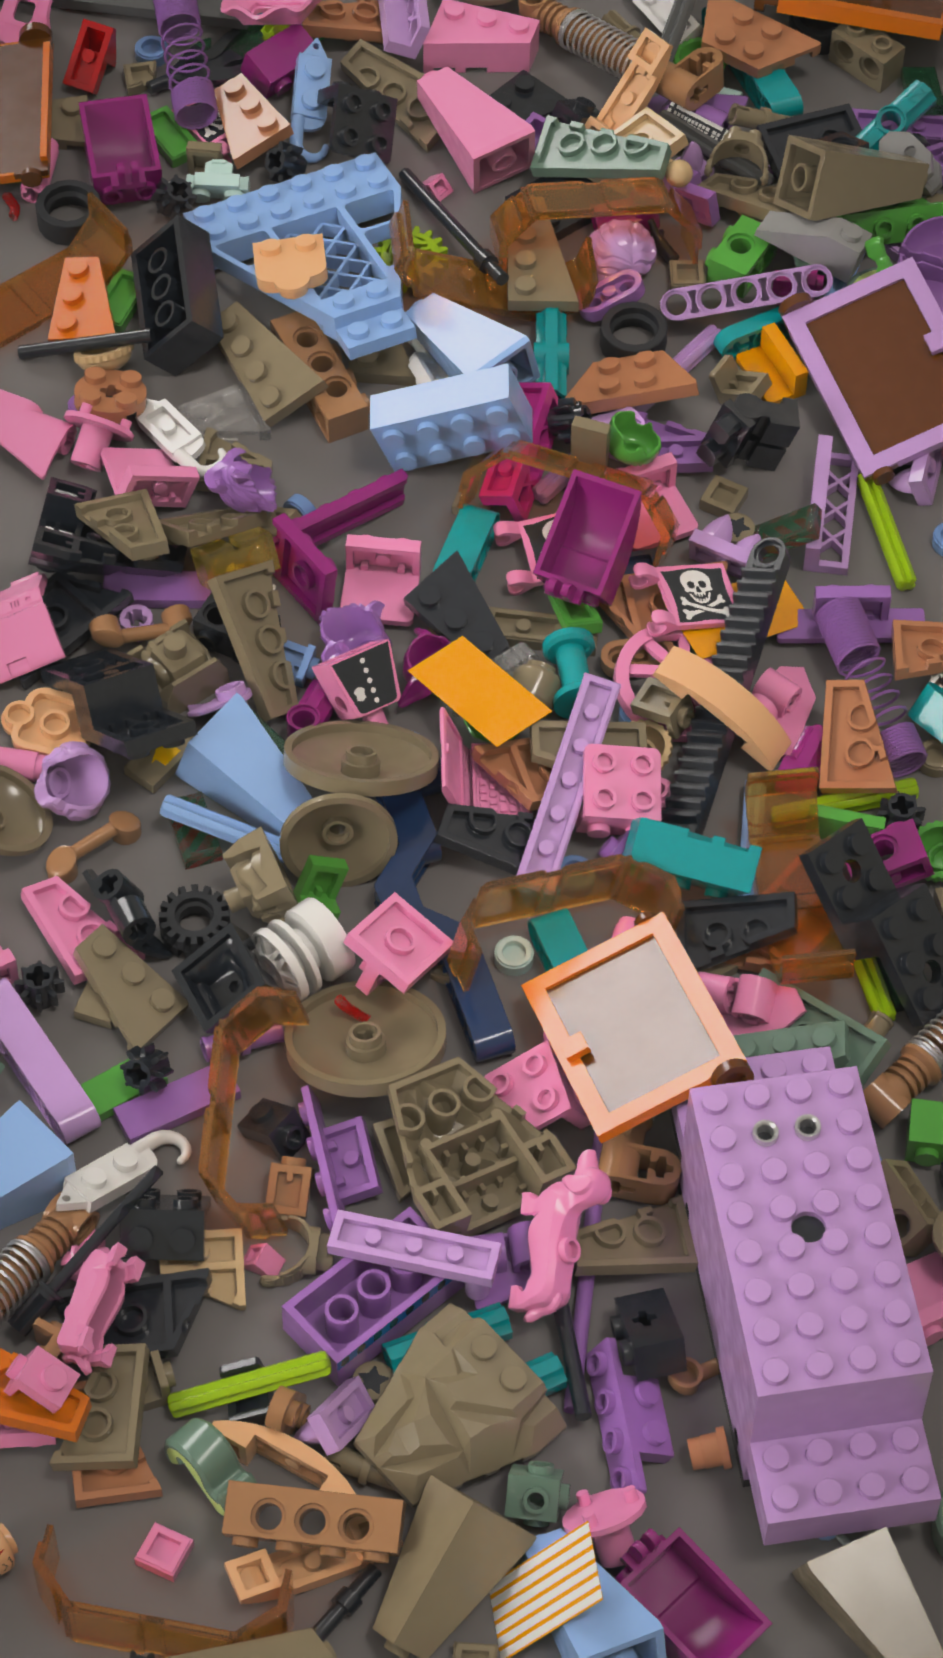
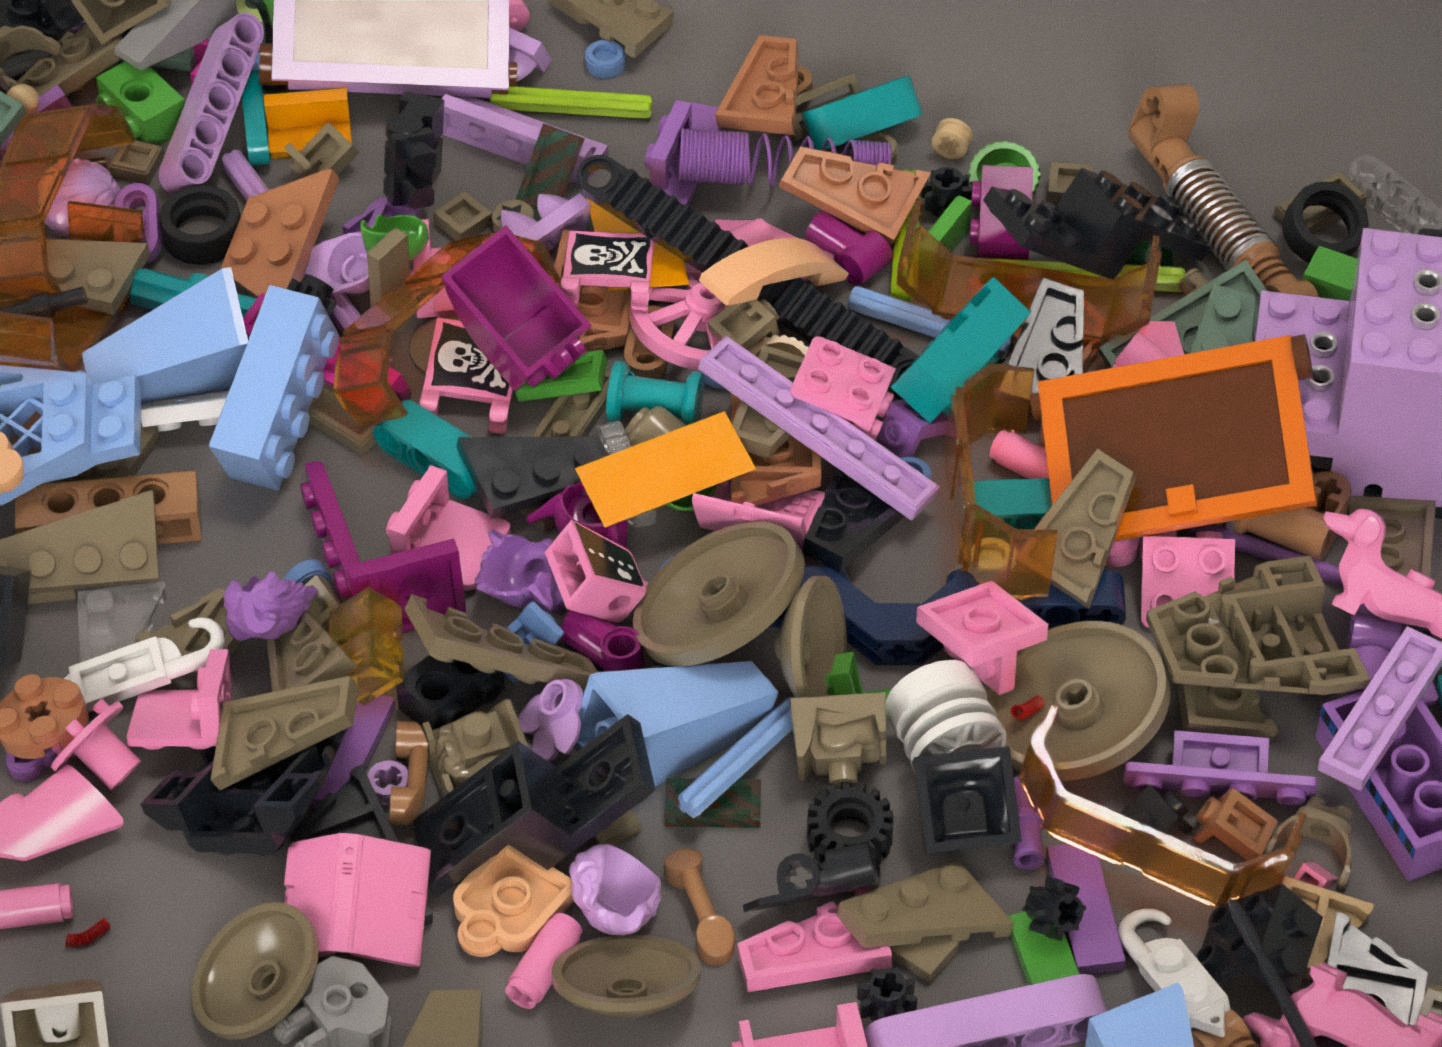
camera: 70 degrees left, 5 degrees down
none -> dark tan wing [1014,449,1136,609]

